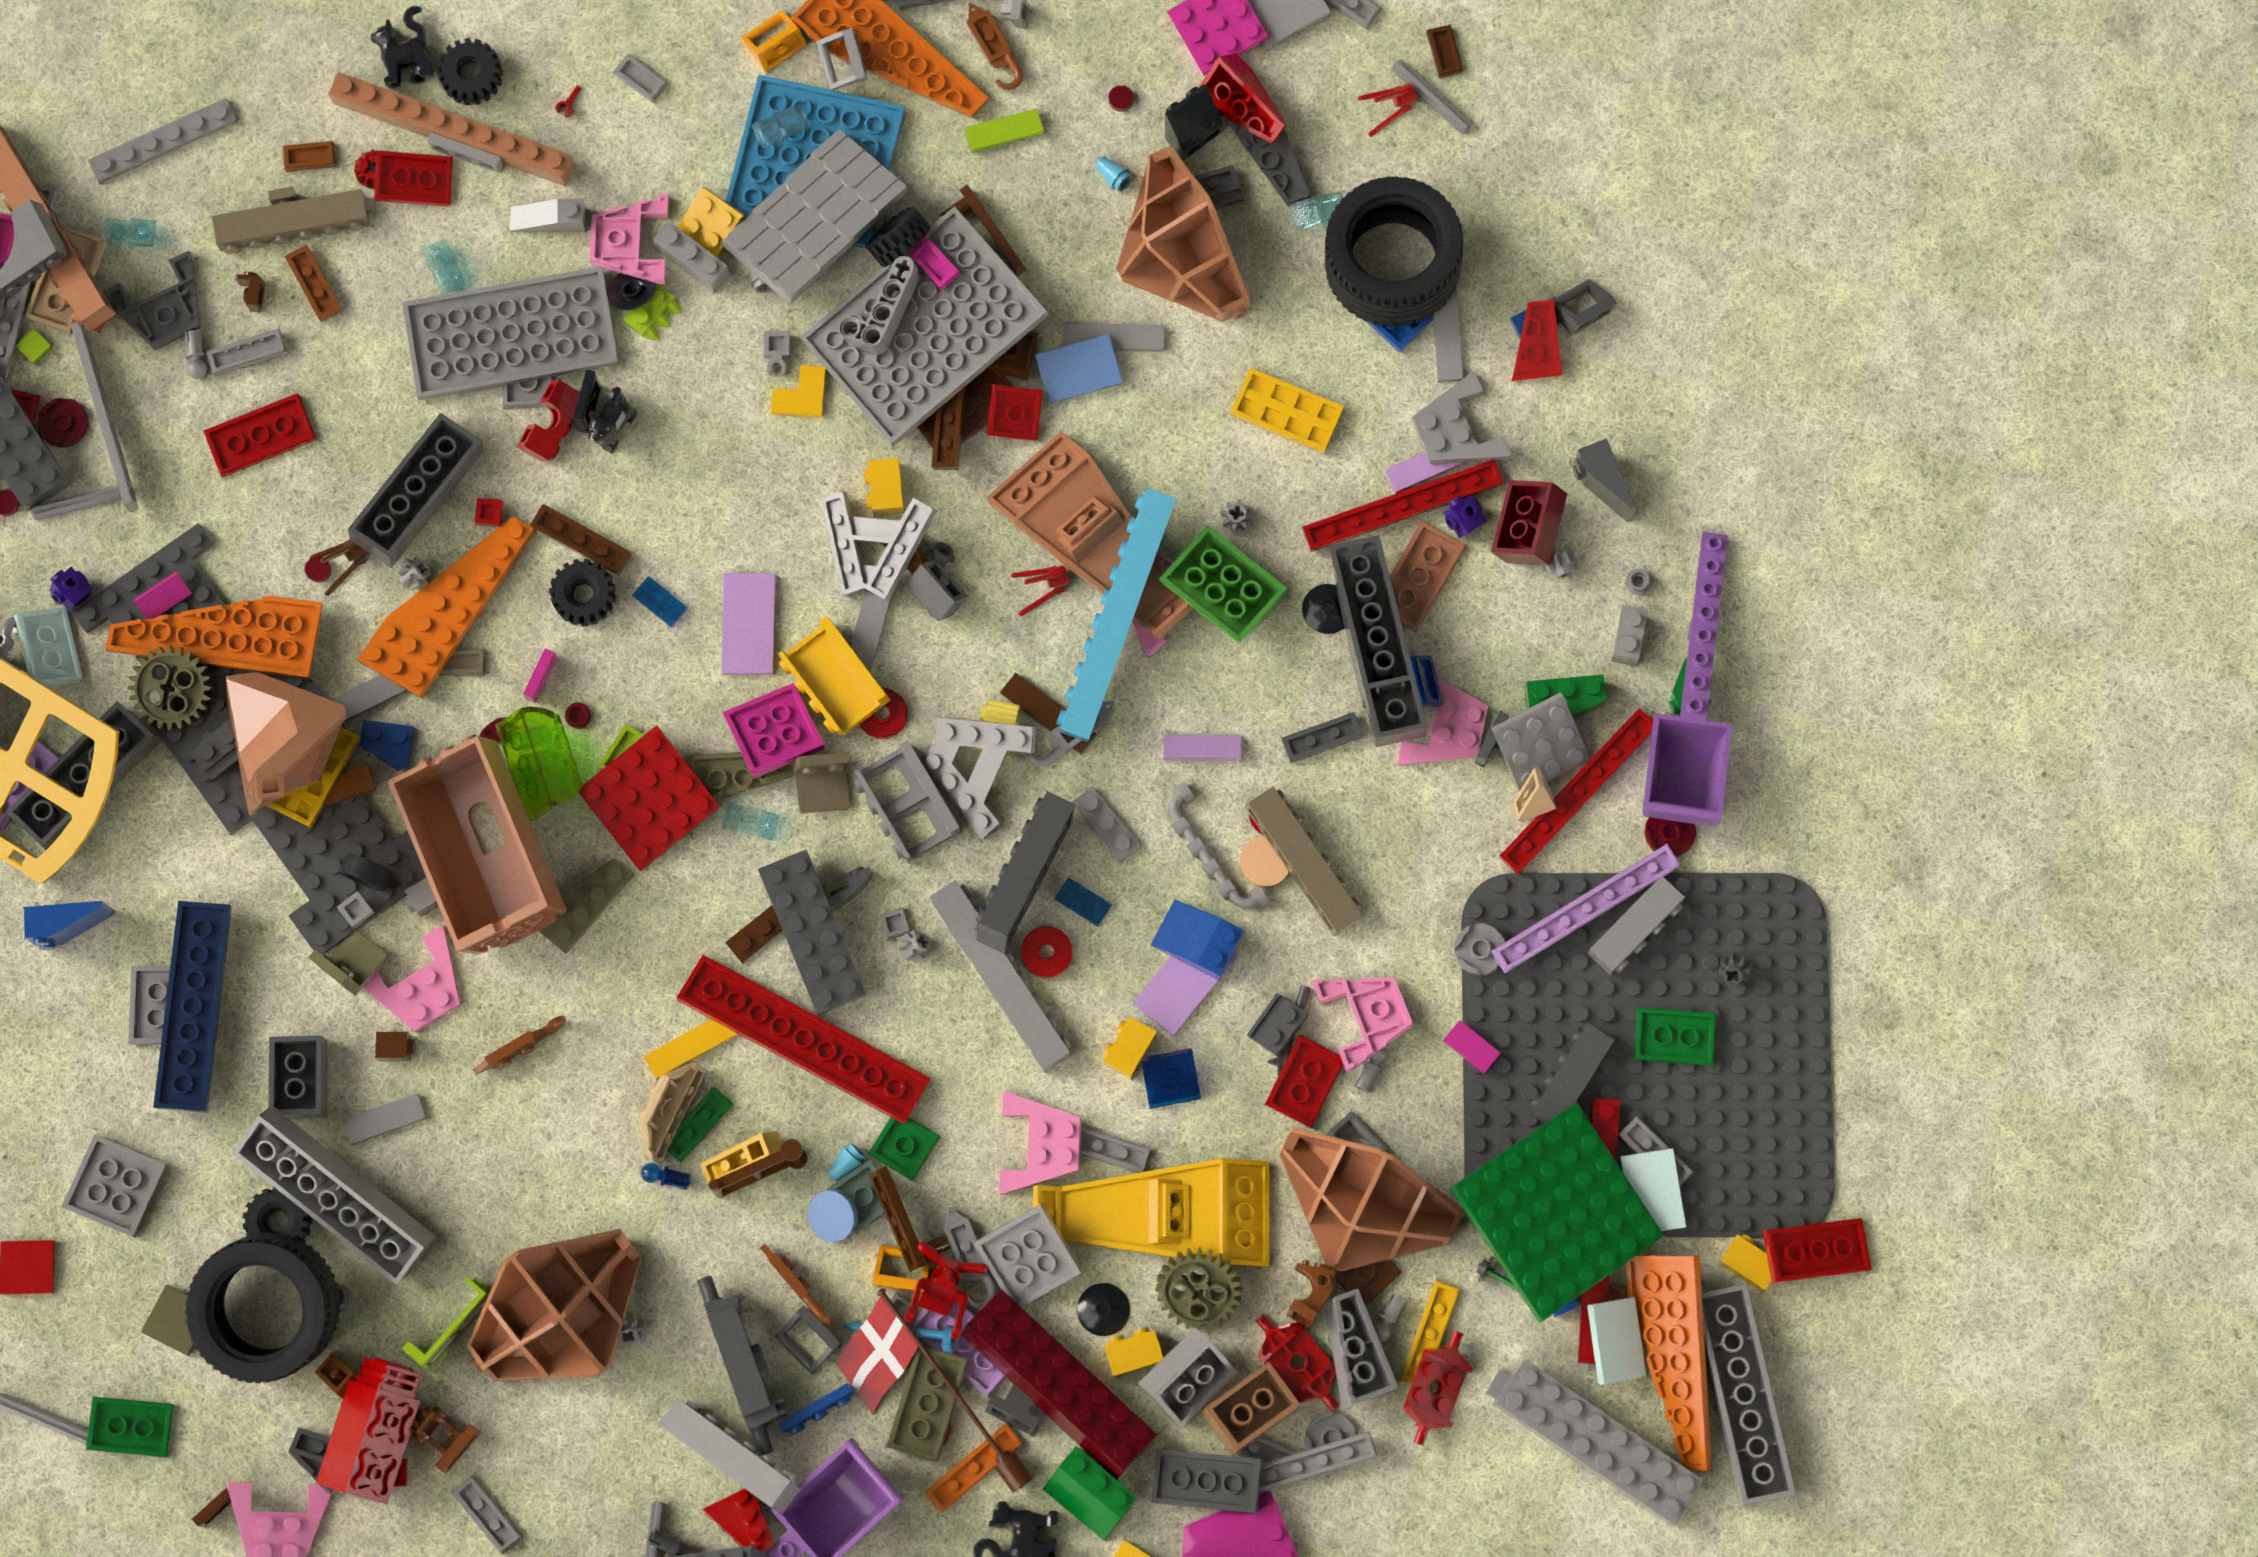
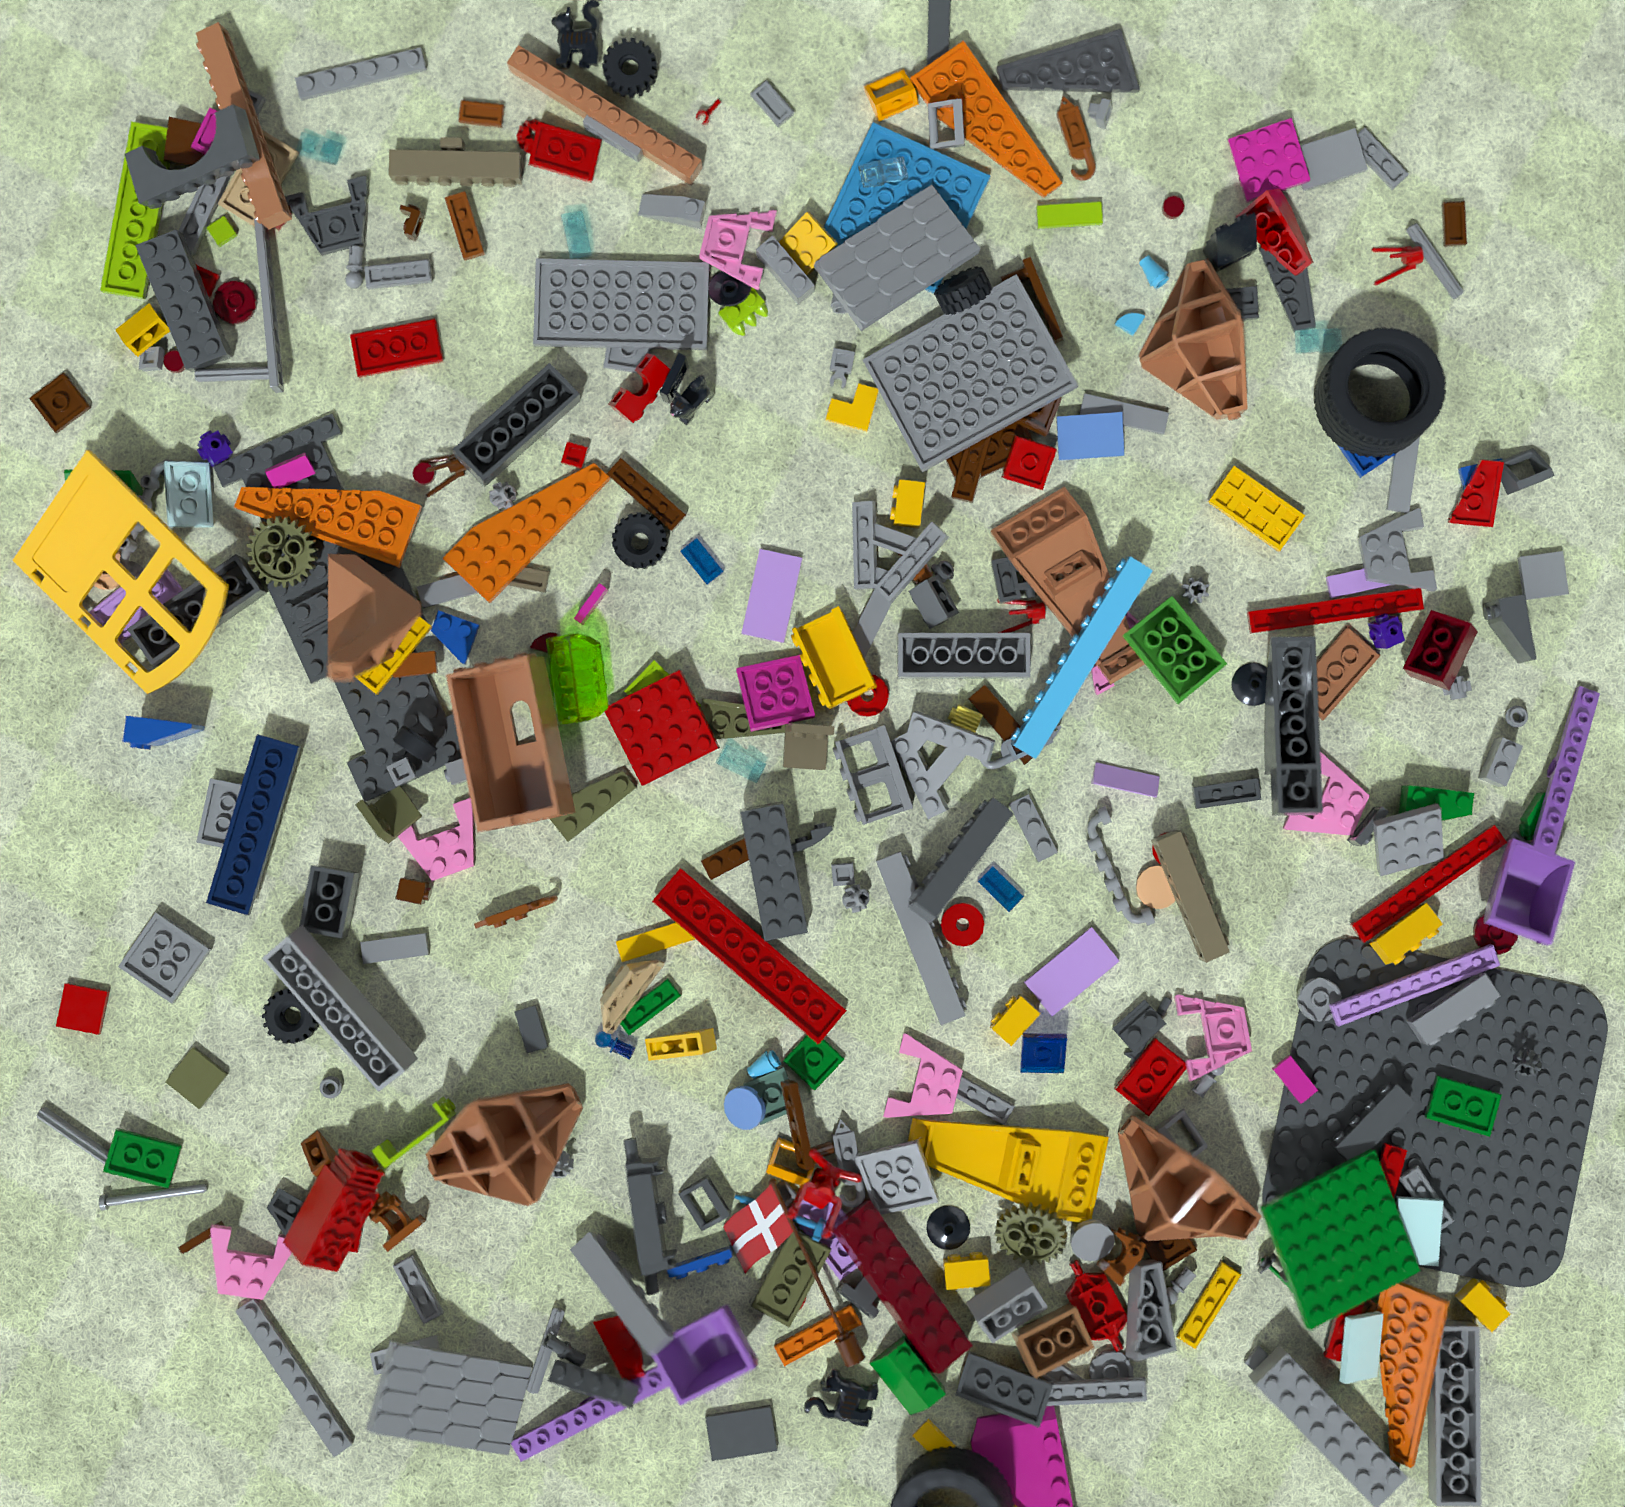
camera: 10 degrees right, 10 degrees up
black tyre [185,1232,341,1384] -> none
dark red tile [565,702,591,729] -> none
reddish brown piece [708,1139,808,1199] -> none
dark orange plate [760,1244,832,1327] -> none
light grey beam [838,256,920,355] -> none
dark pink tile [908,237,961,291] -> none
blue slope [1151,899,1244,981] -> none
red plate [1403,1330,1473,1446] -> none
clear blue tile [1410,655,1443,707] -> none
tan slope [1513,767,1556,822] -> none
red tile [1762,1218,1872,1284] -> none
none -> light grey bar [99,1184,208,1211]
none -> dark grey tile [515,1005,549,1054]
none -> light grey brick [897,633,1030,679]
none -> dark grey plate [991,557,1036,604]
none -> light grey tile [1070,1219,1115,1261]
none -> medium azure tile [1115,313,1145,336]
none -> yellow brick [1369,903,1443,965]
none -> light grey tile [1517,551,1569,600]

